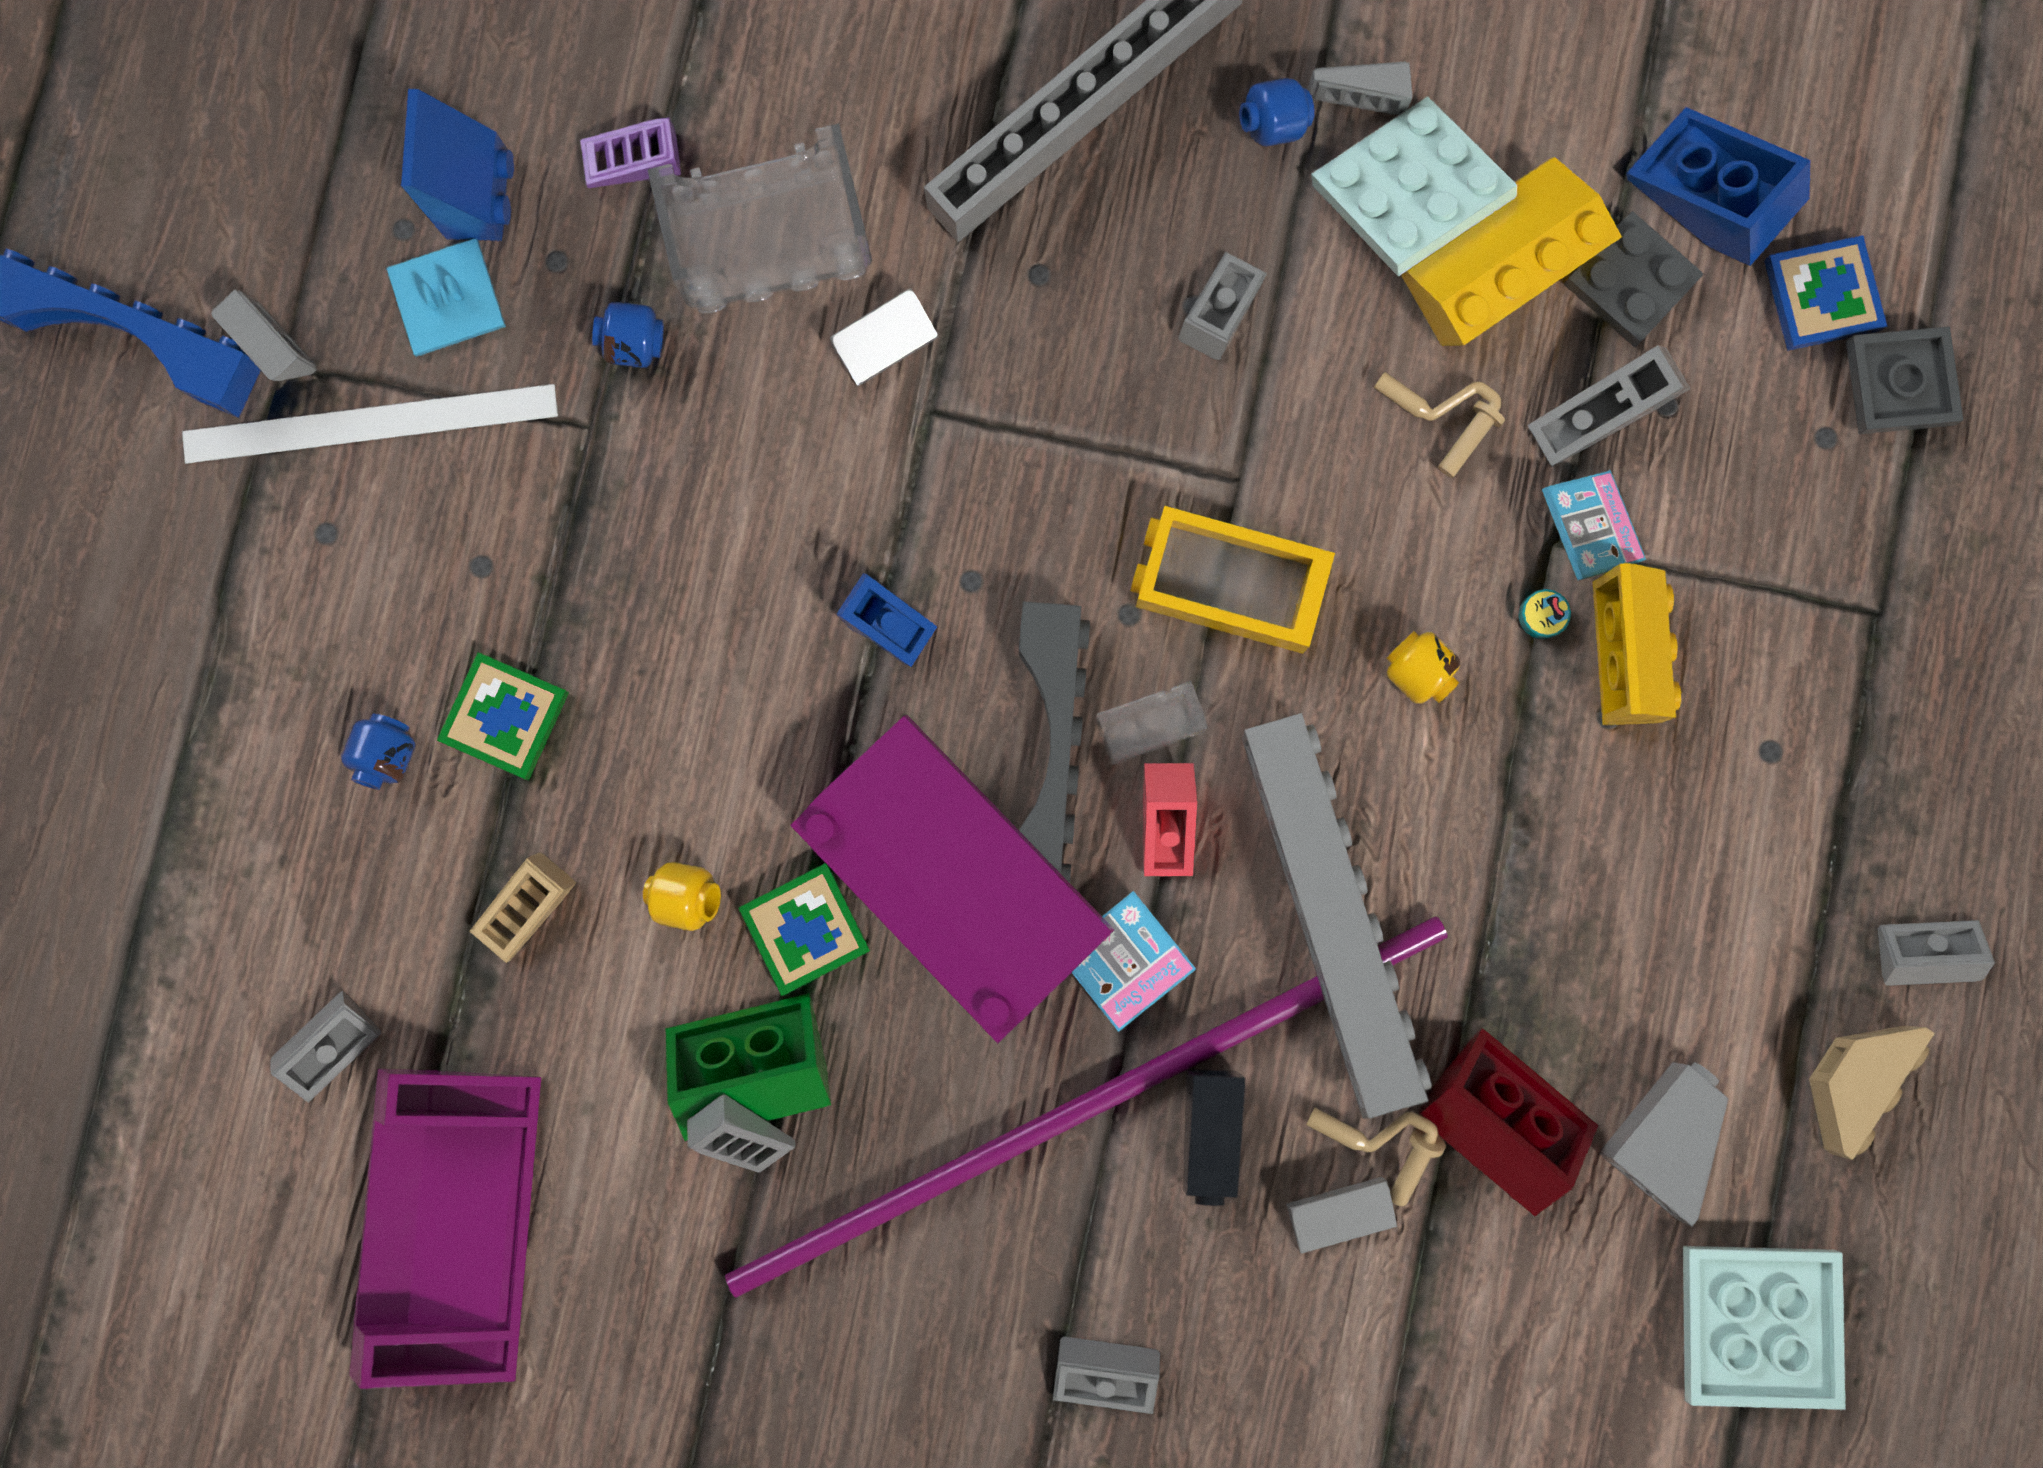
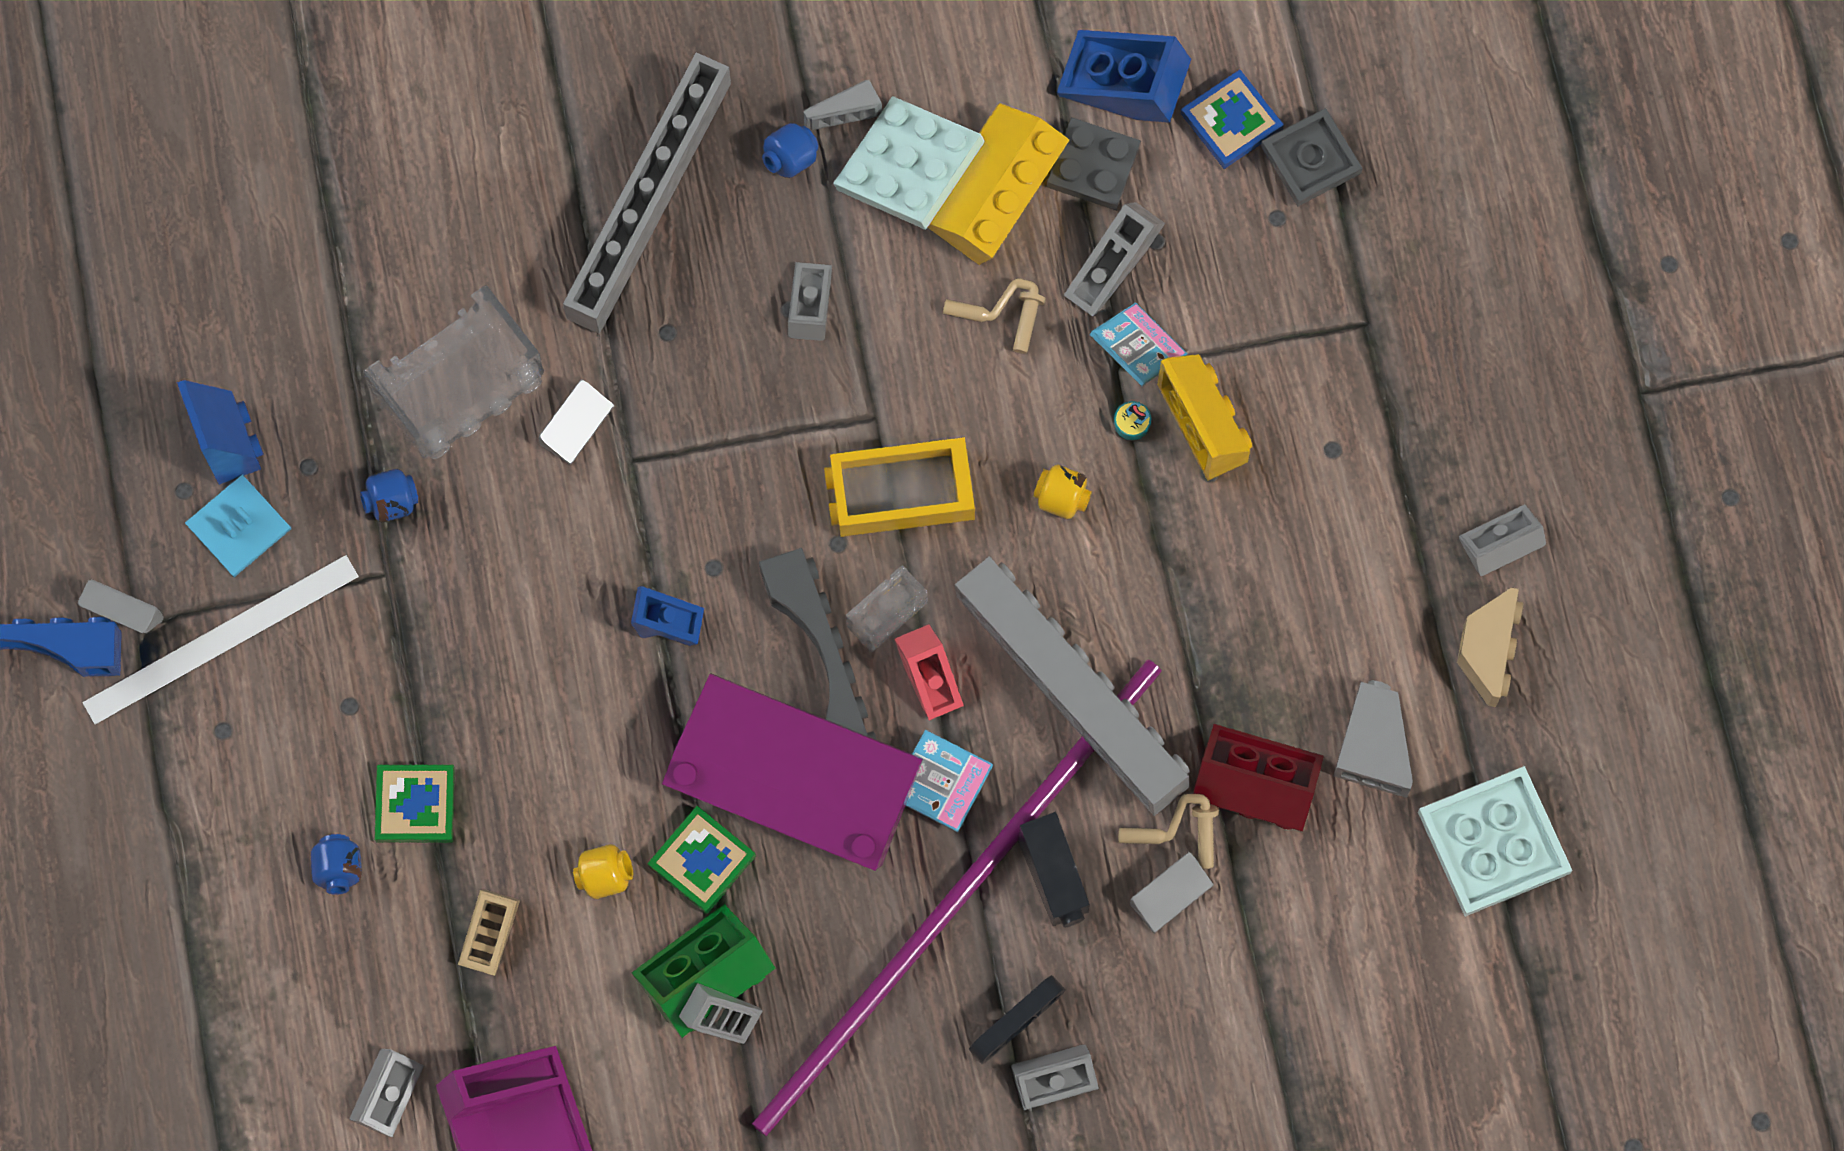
camera: 30 degrees left, 10 degrees down
medium lavender slope [580,117,681,188] -> none
none -> black beam [969,975,1066,1064]

